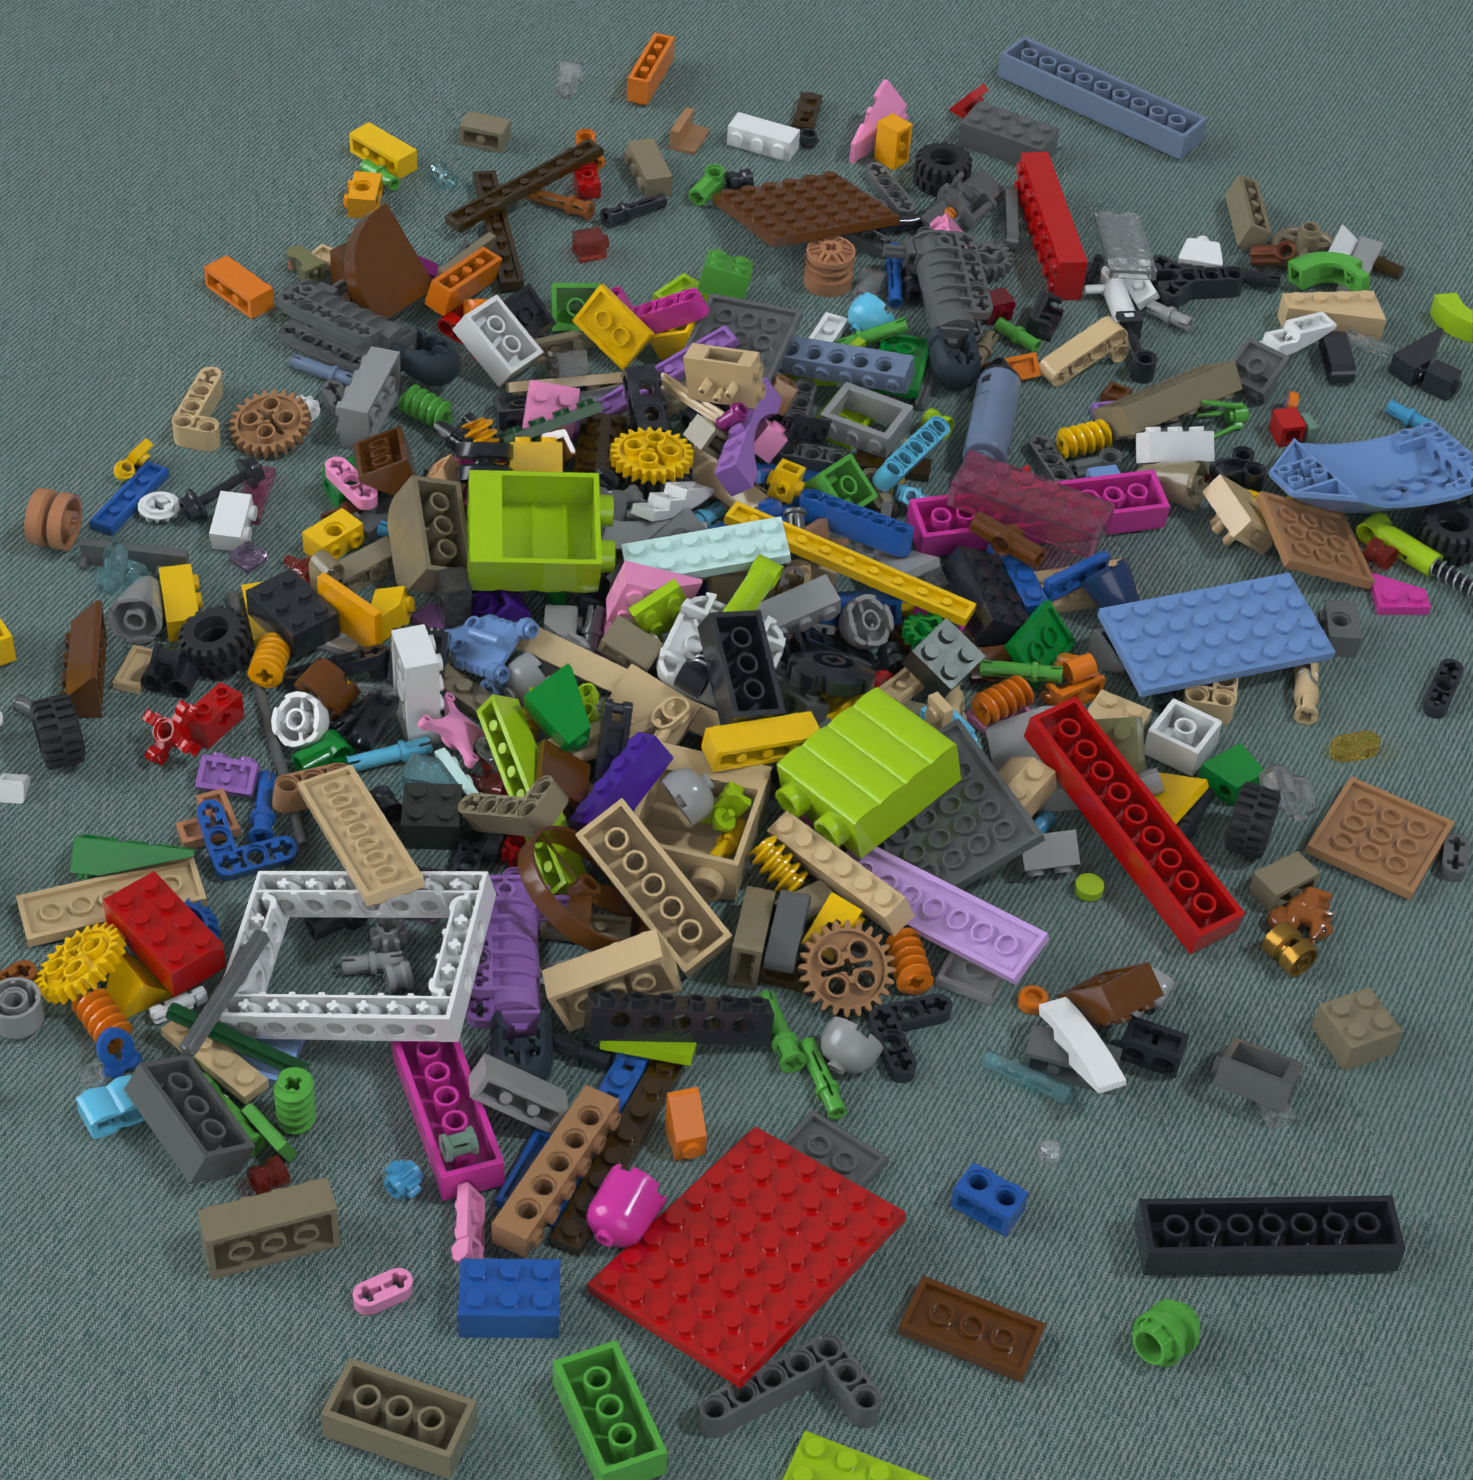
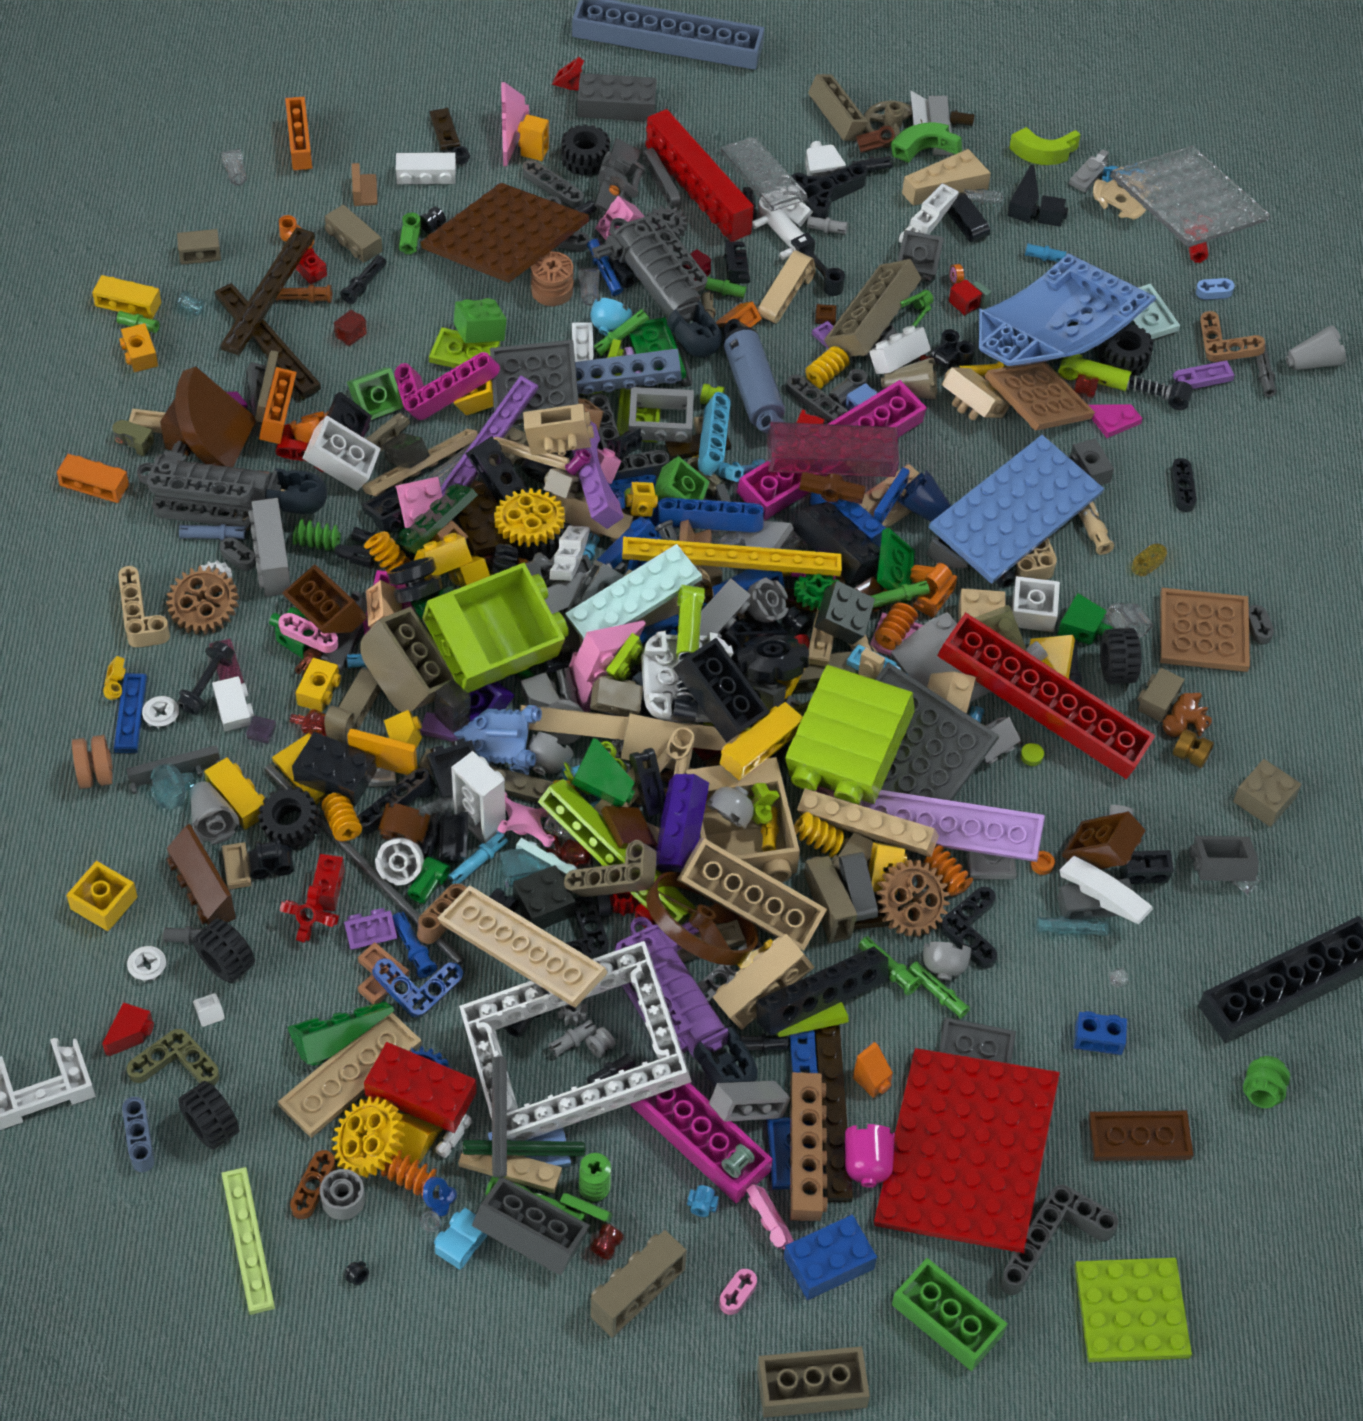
camera: 25 degrees left, 10 degrees up
yellow tile [572,284,655,371] -> none

